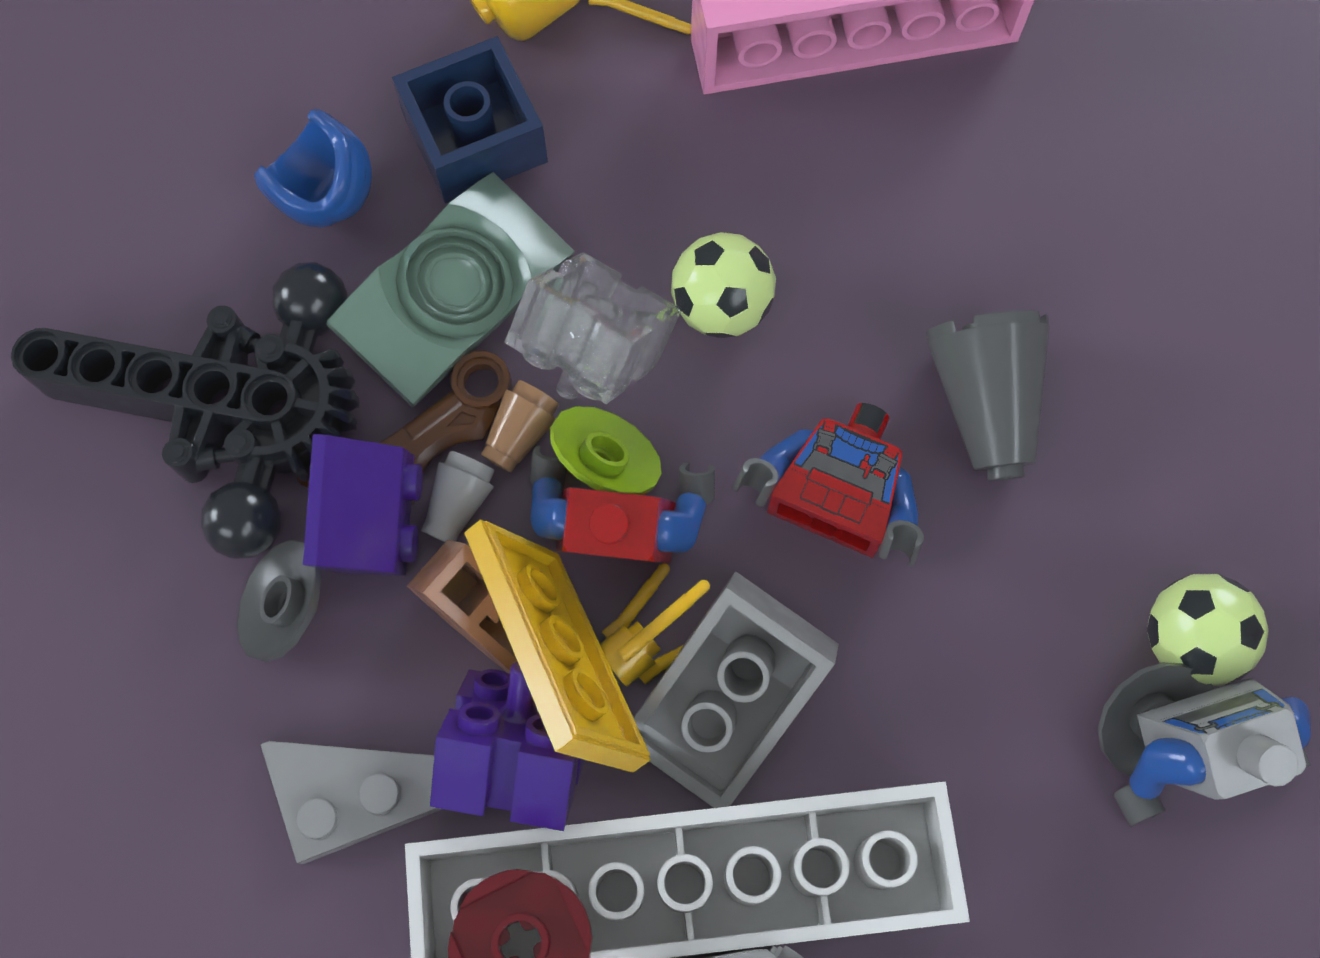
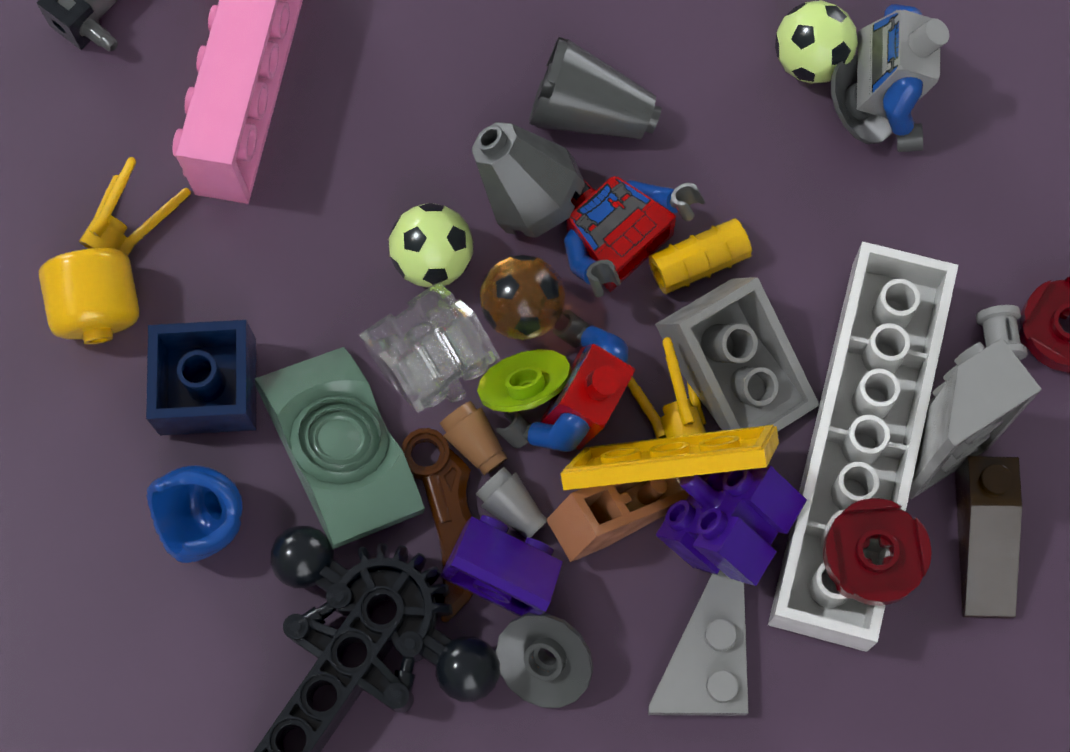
camera: 65 degrees left, 0 degrees up
none -> dark grey cone [471,122,585,238]
none -> clear orange piece [480,255,565,341]
none -> yellow axle [649,218,752,294]

